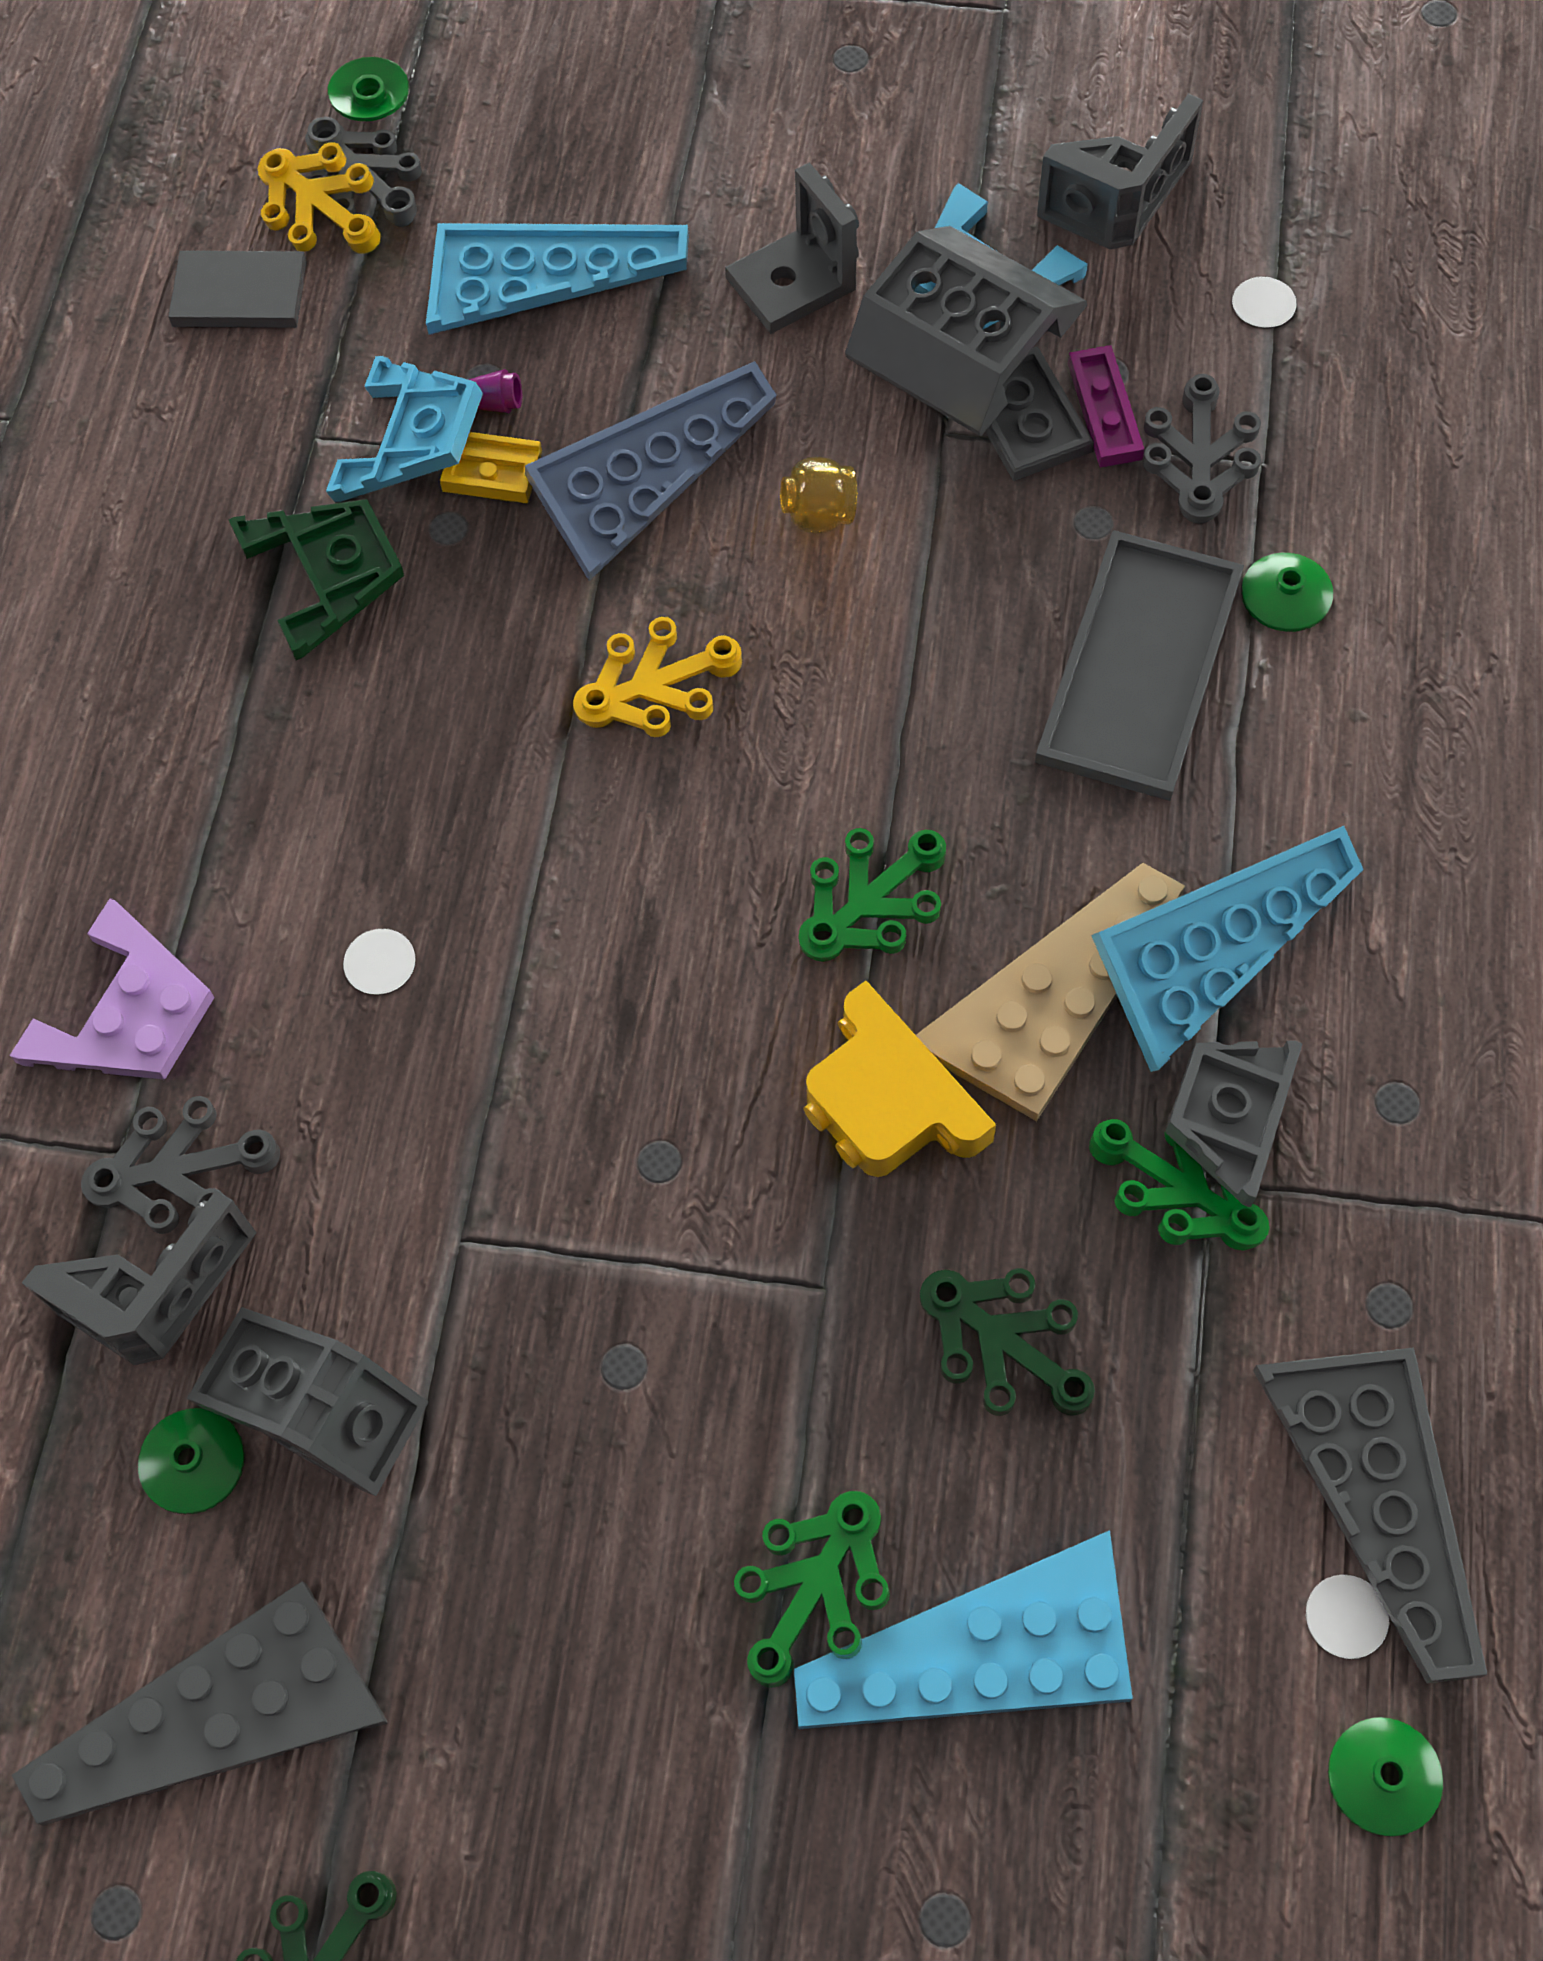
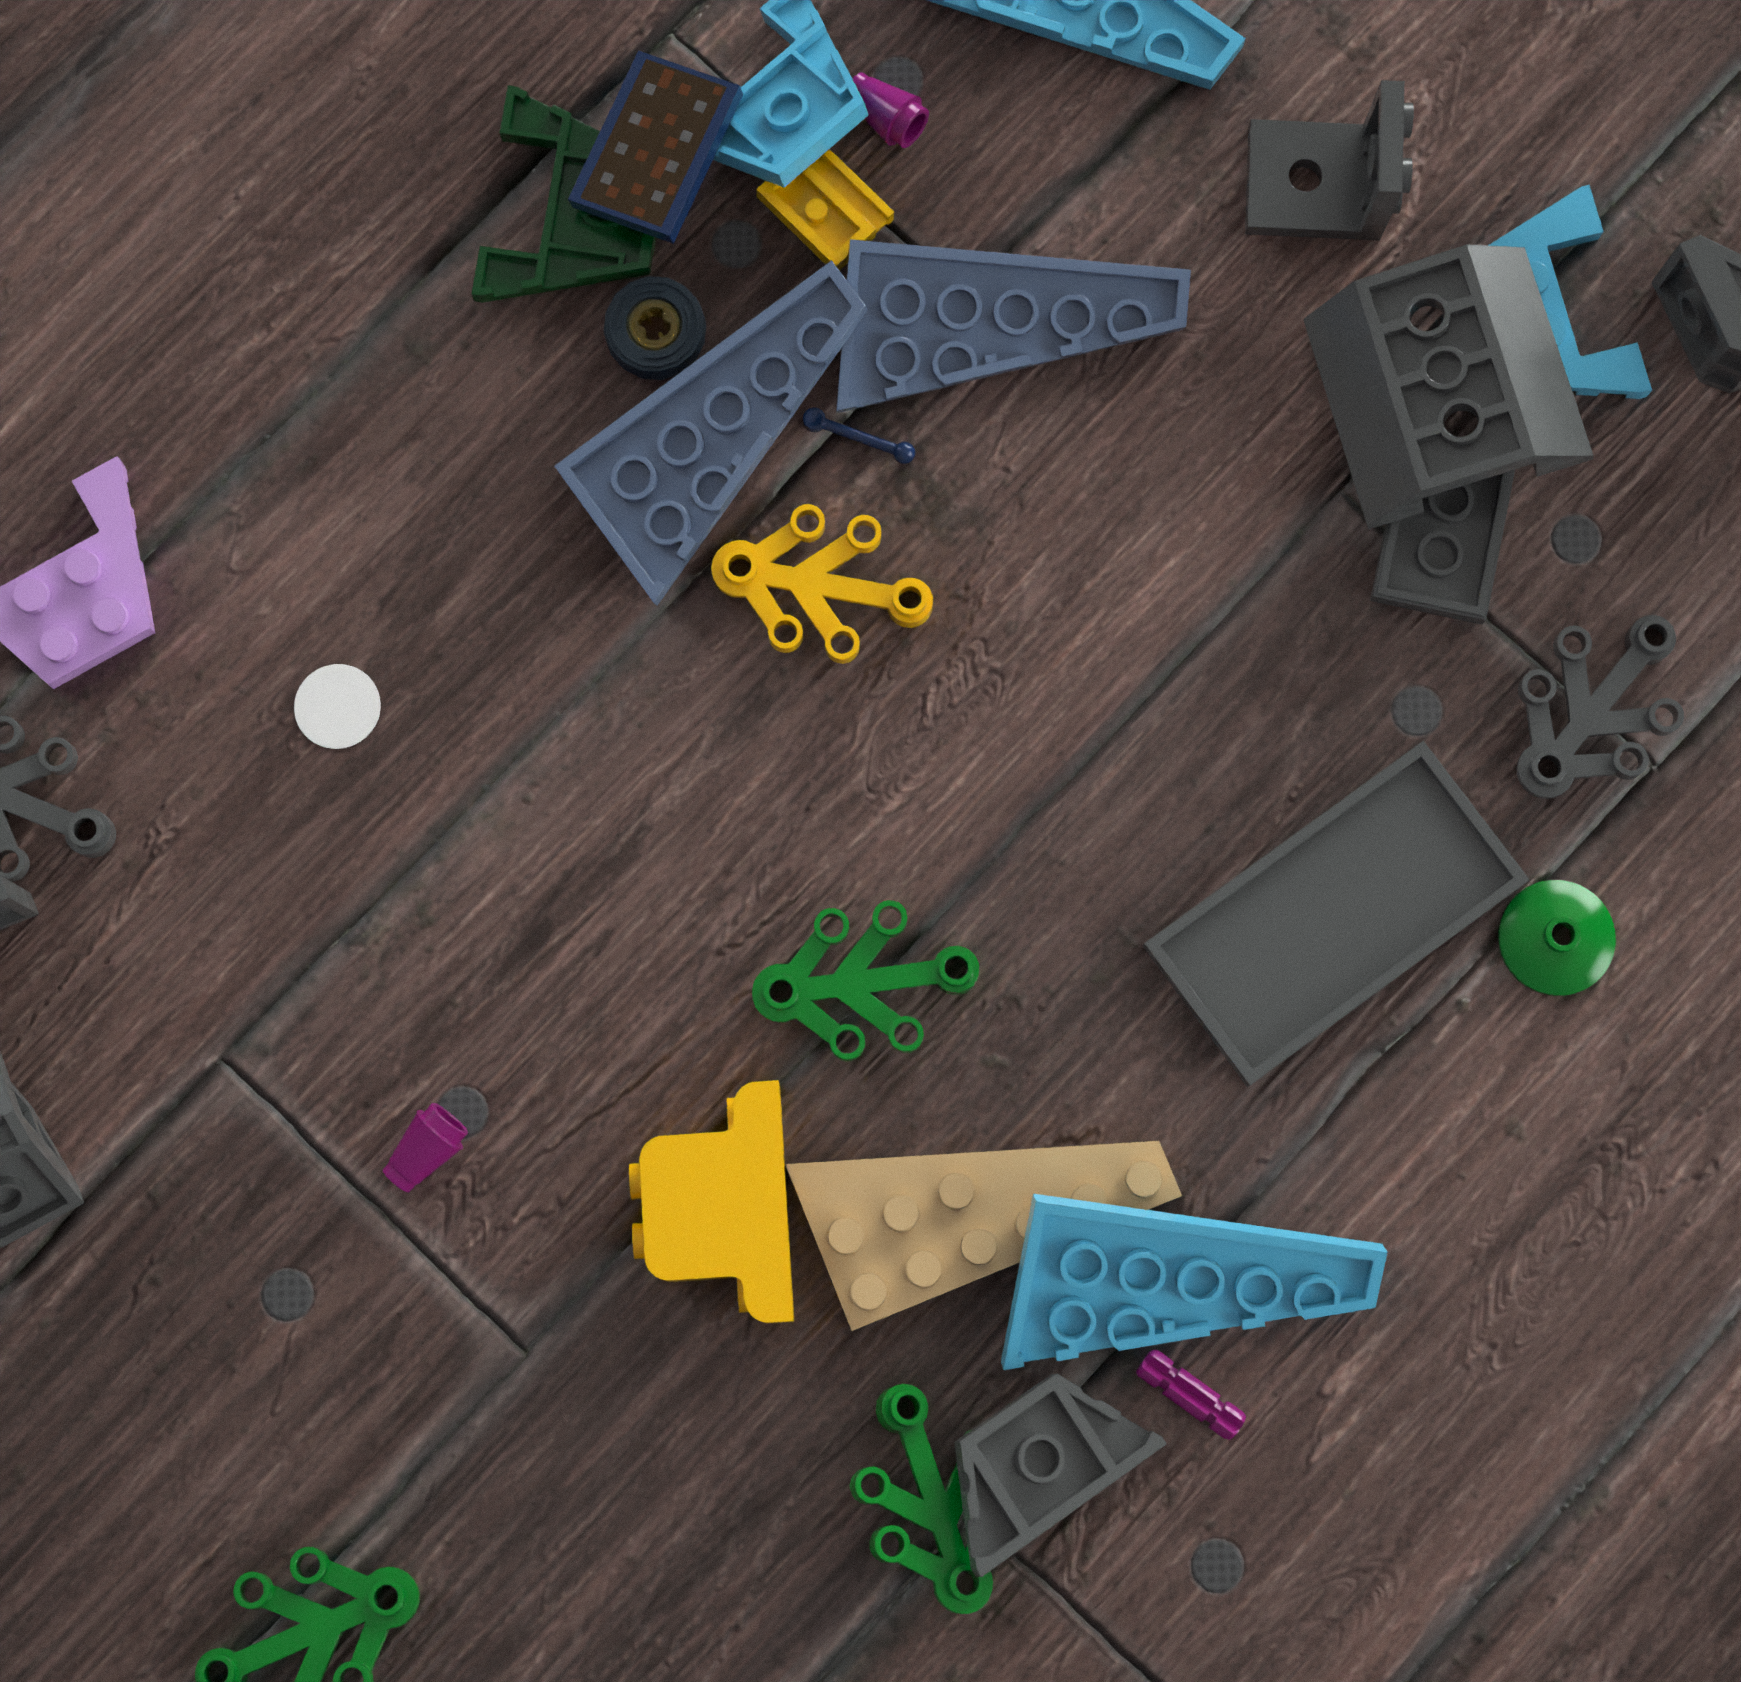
camera: 30 degrees right, 15 degrees up
clear yellow piece [780,456,858,534] -> none
dark green plant [920,1268,1095,1416] -> none
magenta plate [1068,345,1145,468] -> none
none -> magenta cone [382,1103,468,1193]
none -> sand blue wing [554,260,867,606]
none -> tile [568,50,743,244]
none -> black bush [604,276,706,380]
none -> dark blue hinge [803,407,916,464]
none -> magenta axle [1136,1350,1246,1440]

